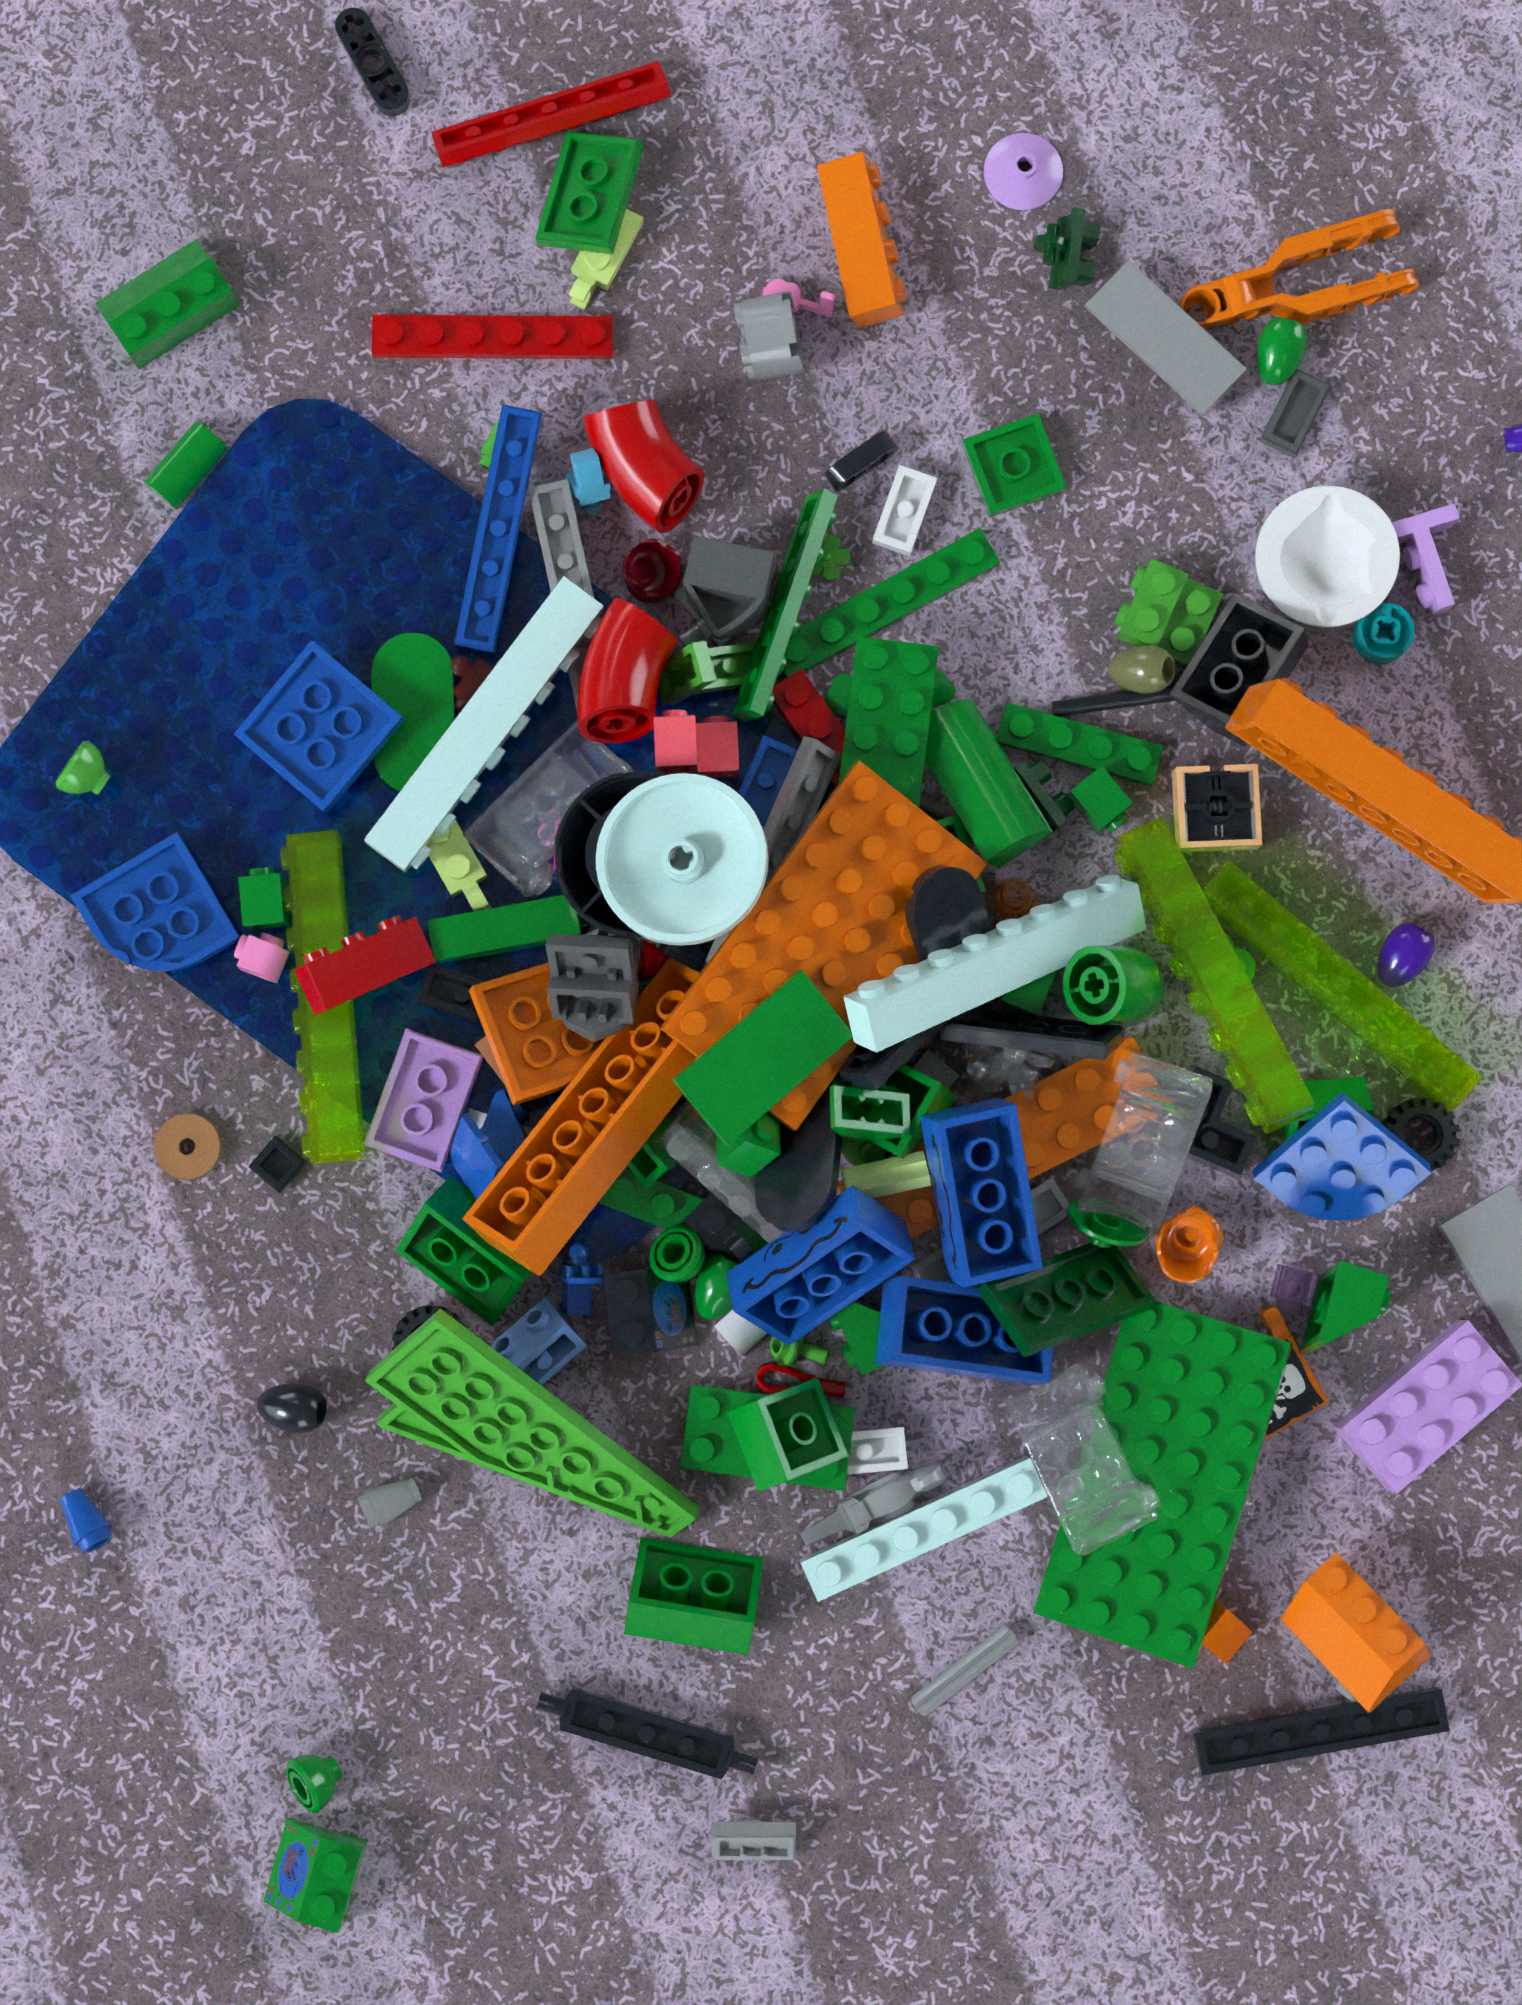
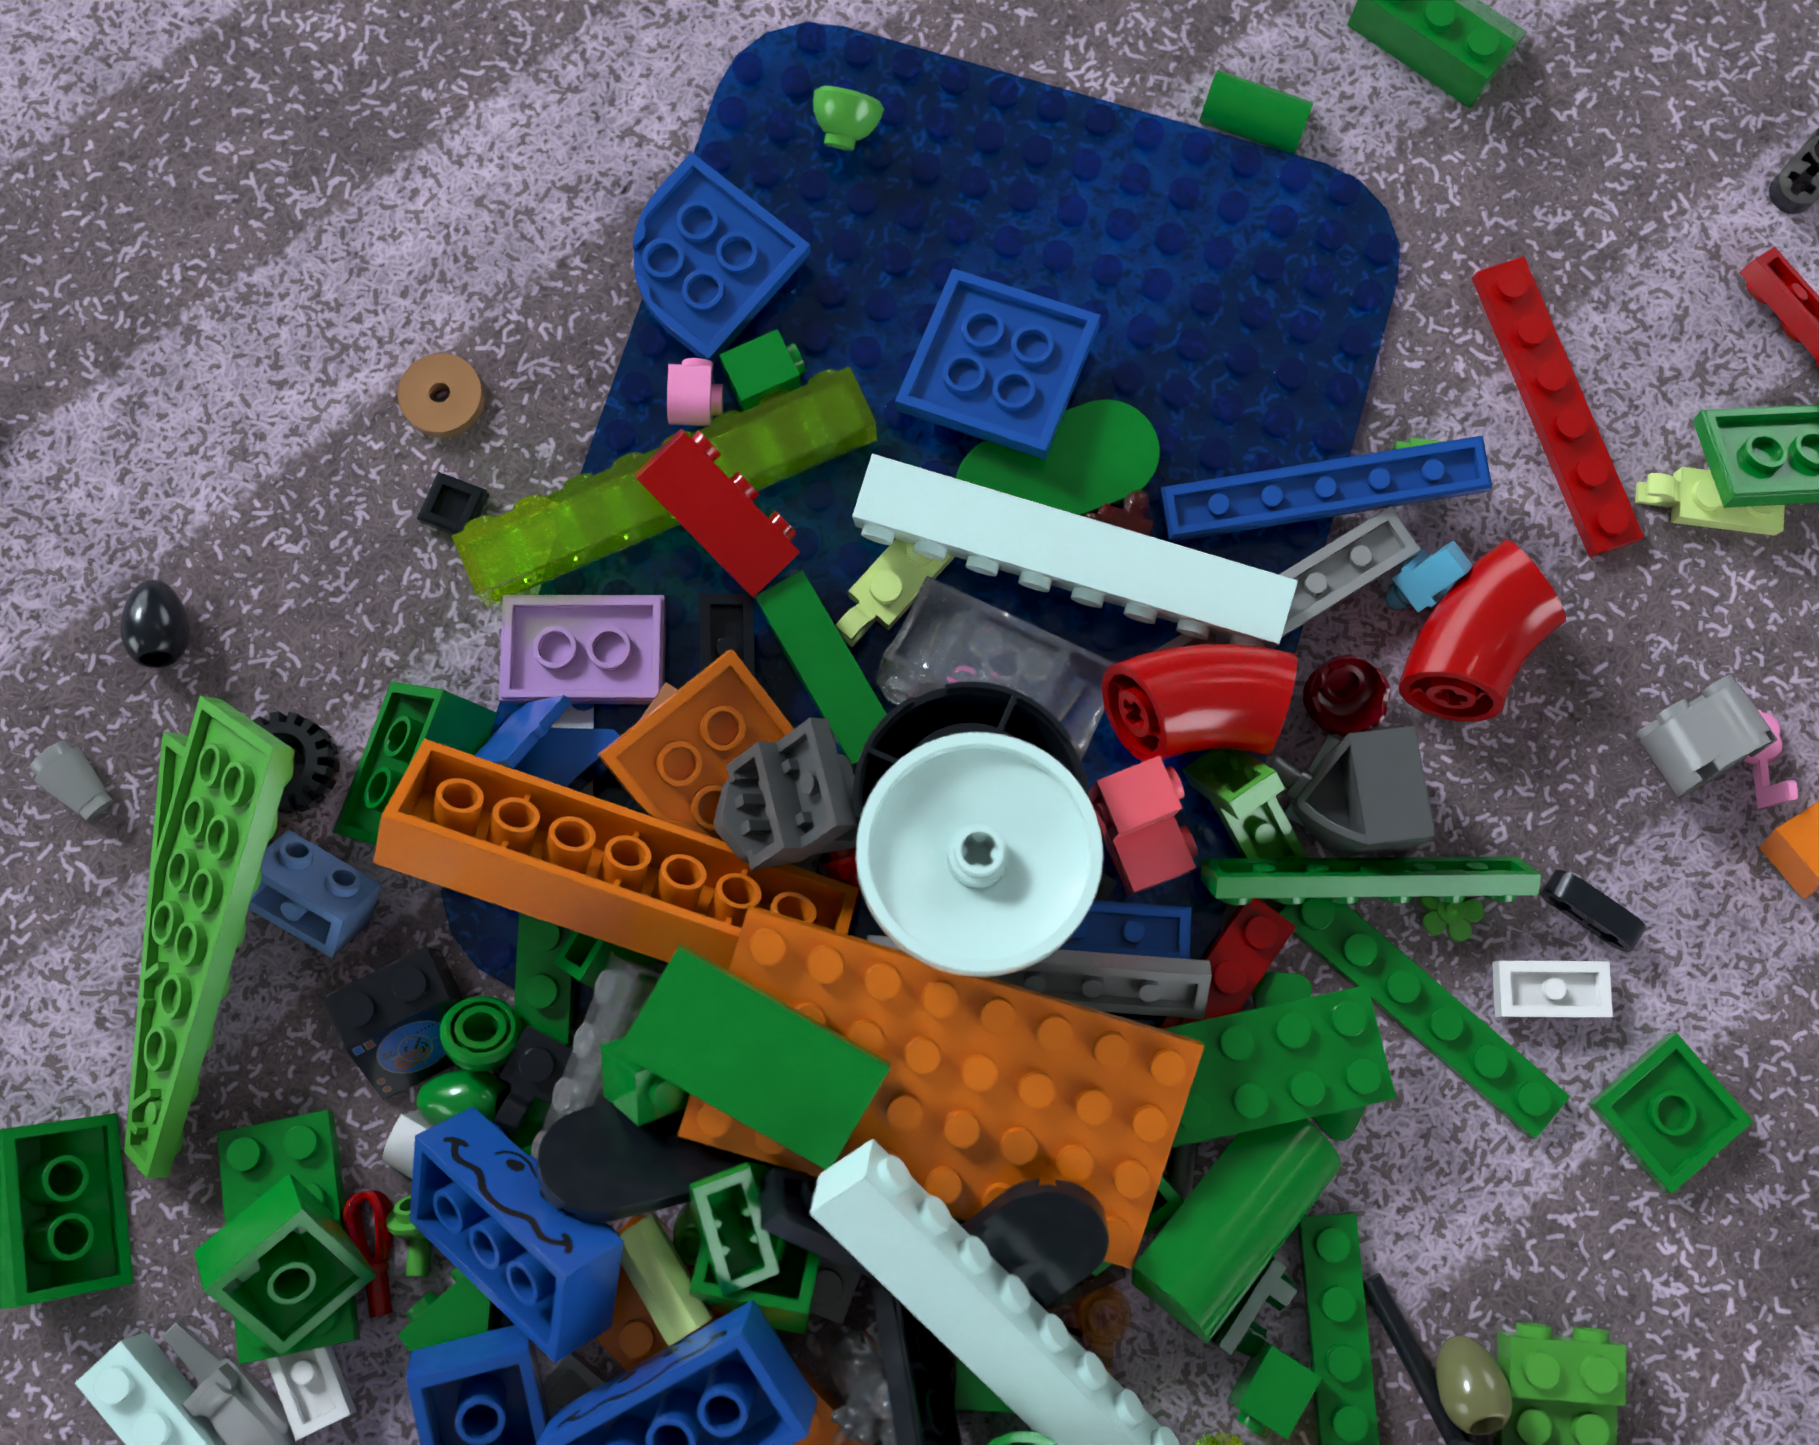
camera: 70 degrees right, 5 degrees down
blue piece [556,1242,604,1315] -> none

